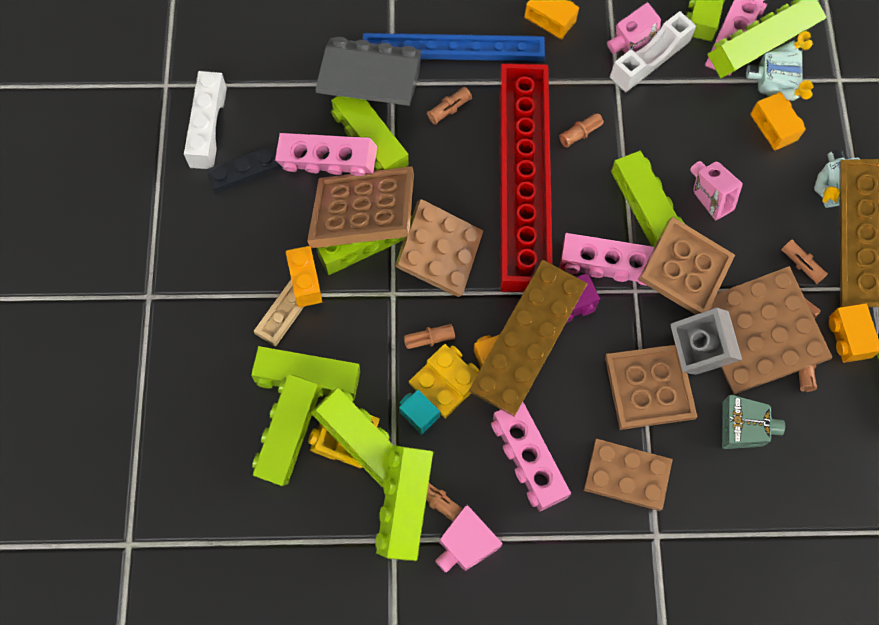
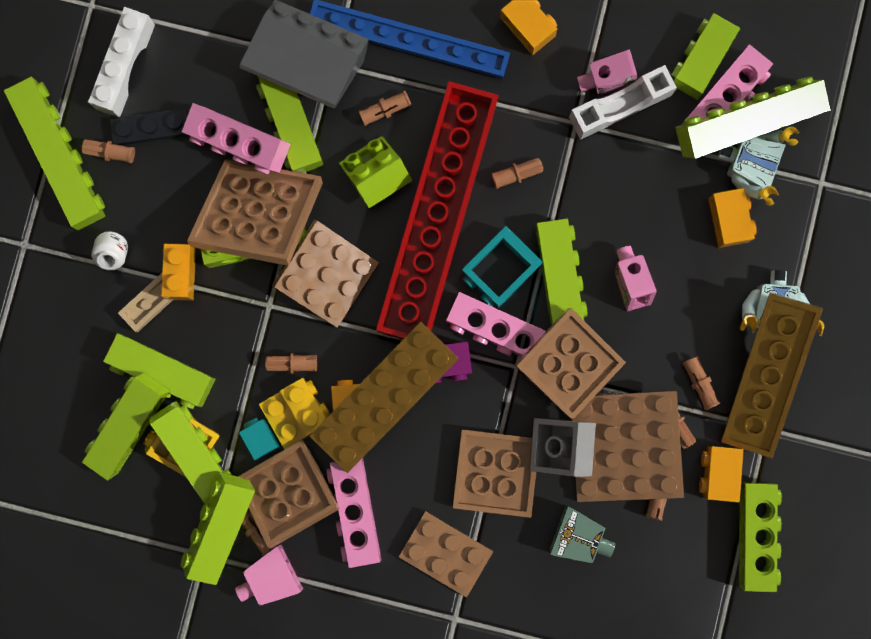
camera: 20 degrees right, 15 degrees up
none -> lime brick [4,77,106,230]
none -> nougat axle [82,139,135,163]
none -> white head [91,232,128,270]
none -> medium nougat plate [238,439,340,549]
none -> lime slope [339,136,412,208]
none -> teal window [462,226,543,309]

